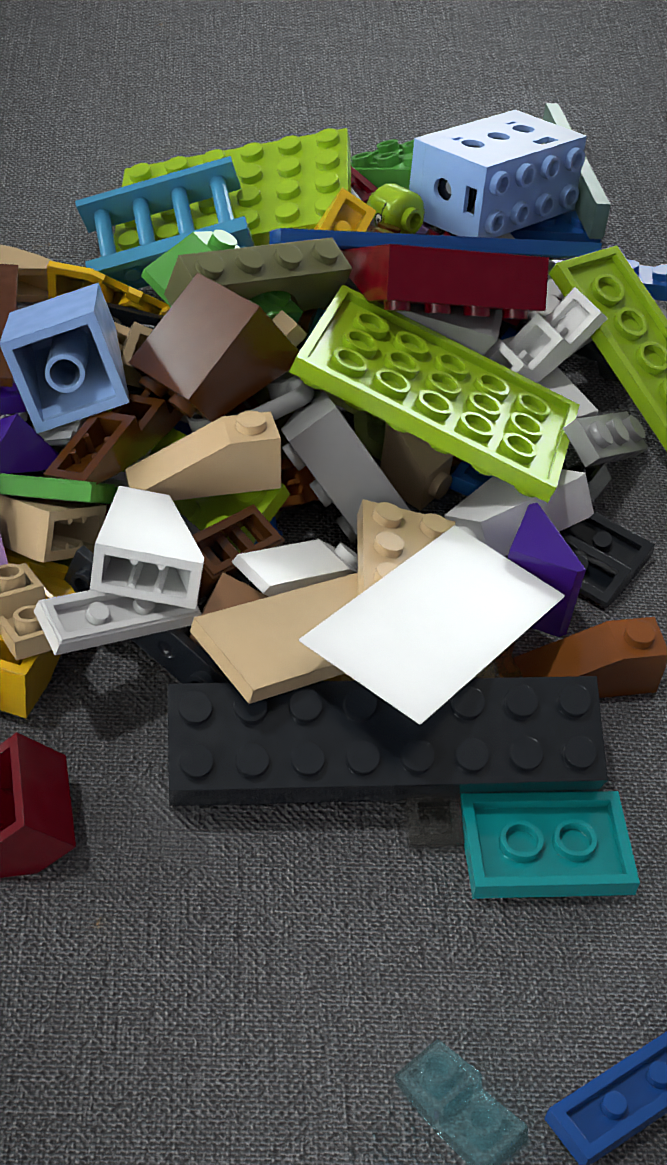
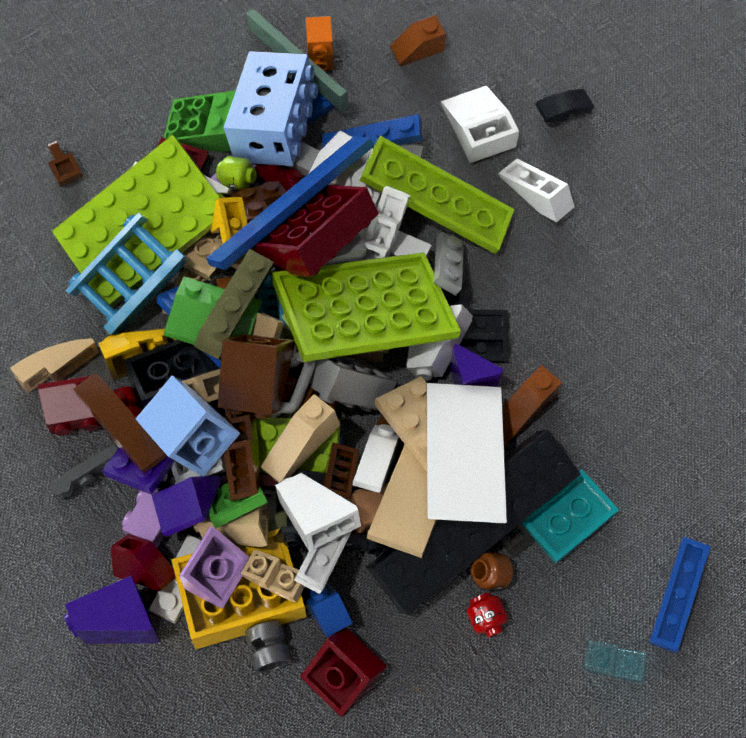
camera: 30 degrees left, 20 degrees up
none -> reddish brown plate [48,141,83,187]
none -> blue slope [301,582,353,637]
none -> orange brick [306,16,333,71]
none -> red head [466,592,508,638]
none -> dark orange head [471,552,513,590]

